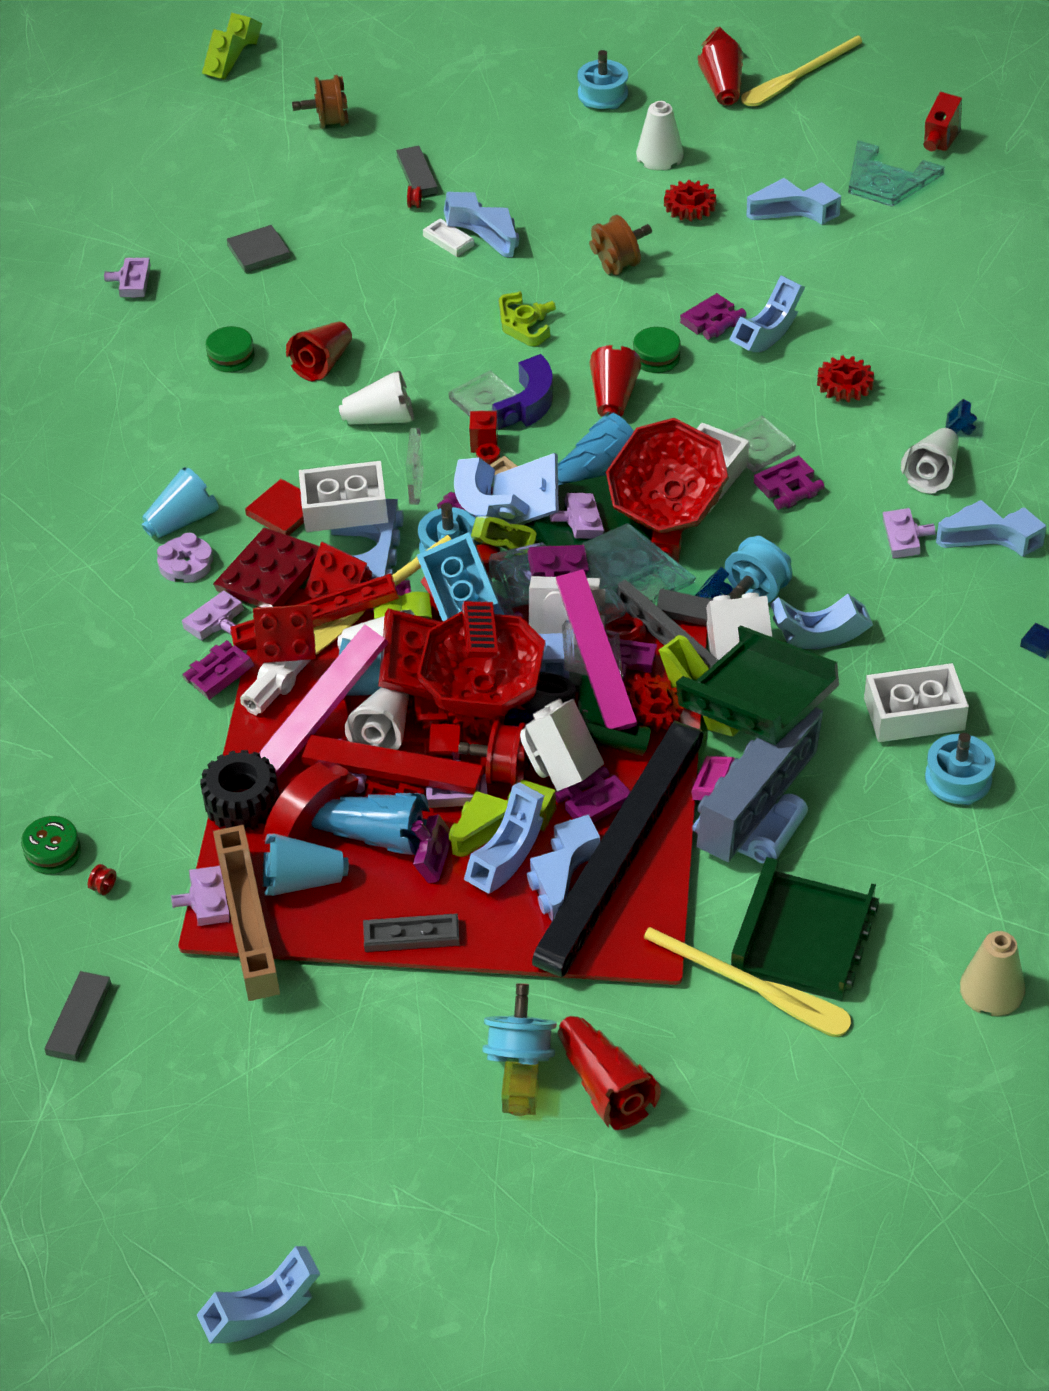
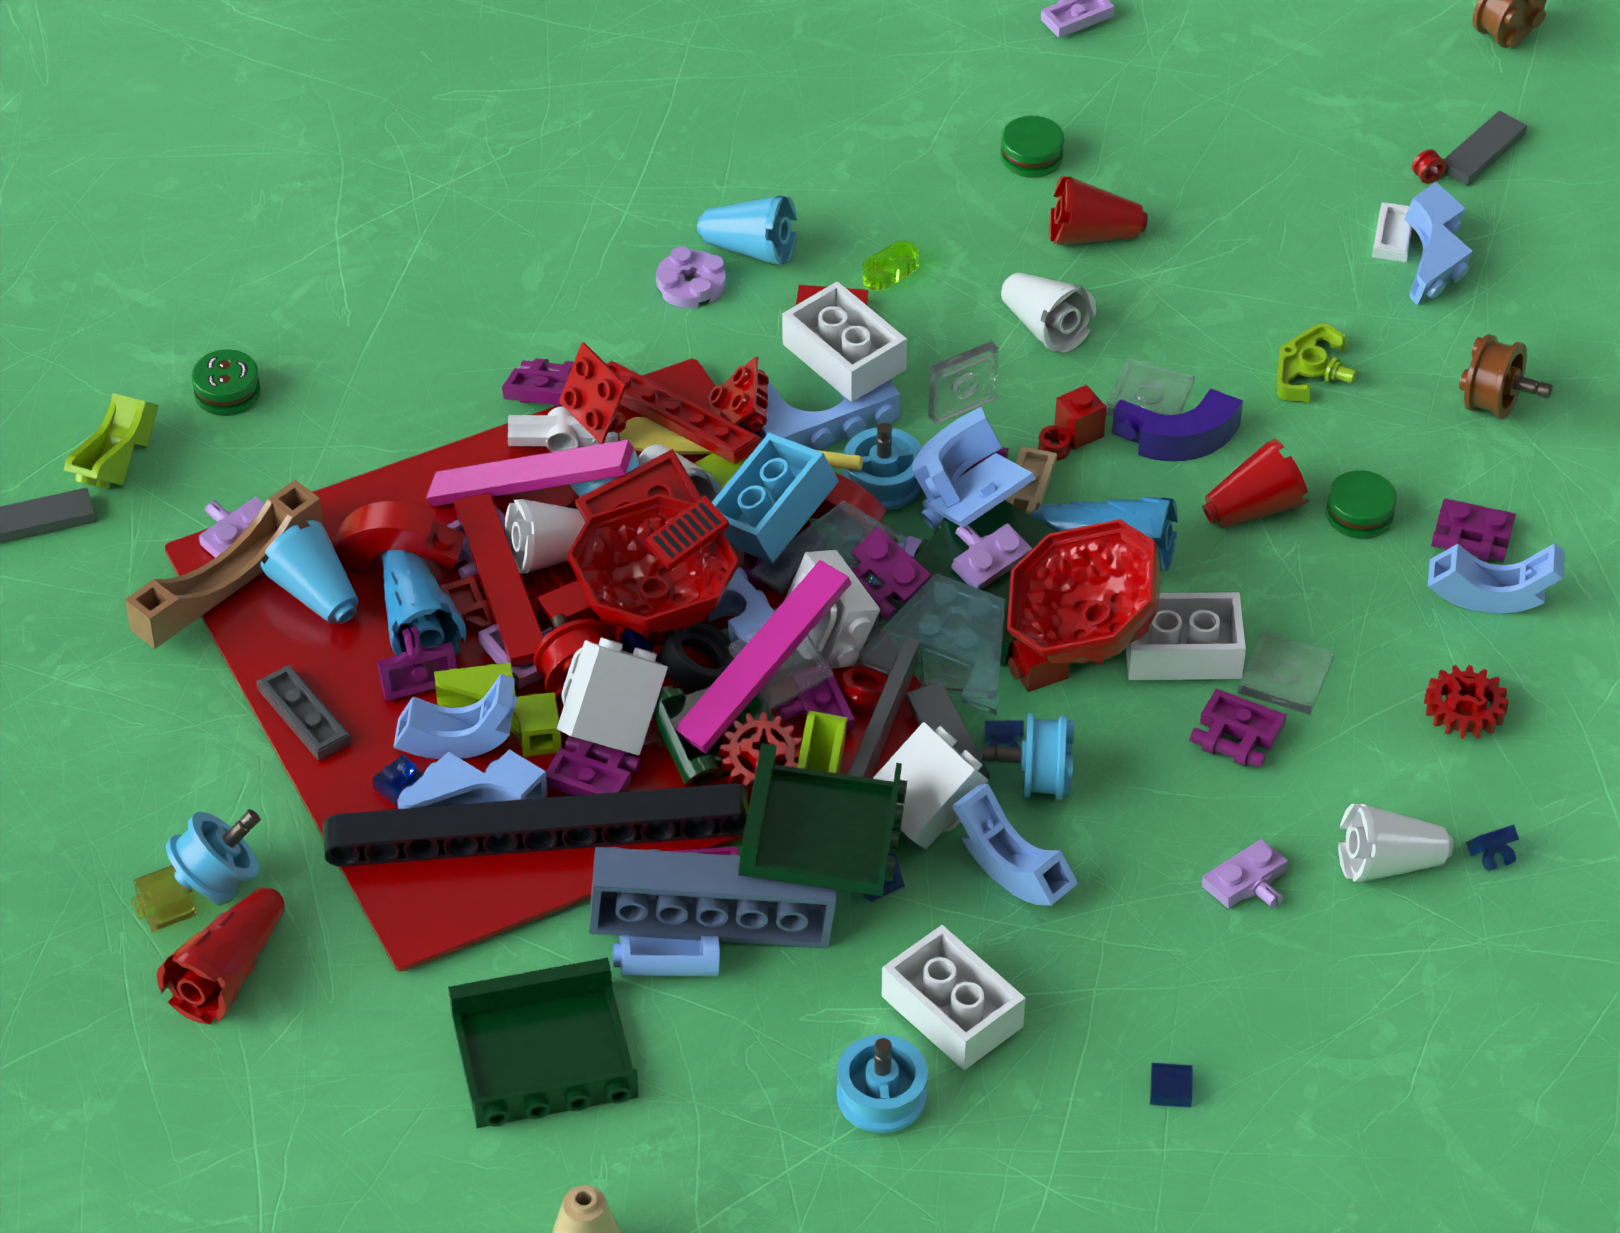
camera: 55 degrees right, 0 degrees up
red bush [87,864,117,895] -> none
lavender plate [182,591,244,641] -> none
black tyre [200,750,280,831] -> none
dark red plate [213,527,319,608] -> none
dark grey tile [226,225,290,273] -> none
lime brick [471,516,537,553] -> none
light yellow piece [644,927,851,1037] -> none
light blue arch [936,500,1047,557] -> none
none -> lime arch [63,393,159,489]
none -> clear blue tile [372,754,424,807]
none -> clear neon green beam [862,240,919,290]

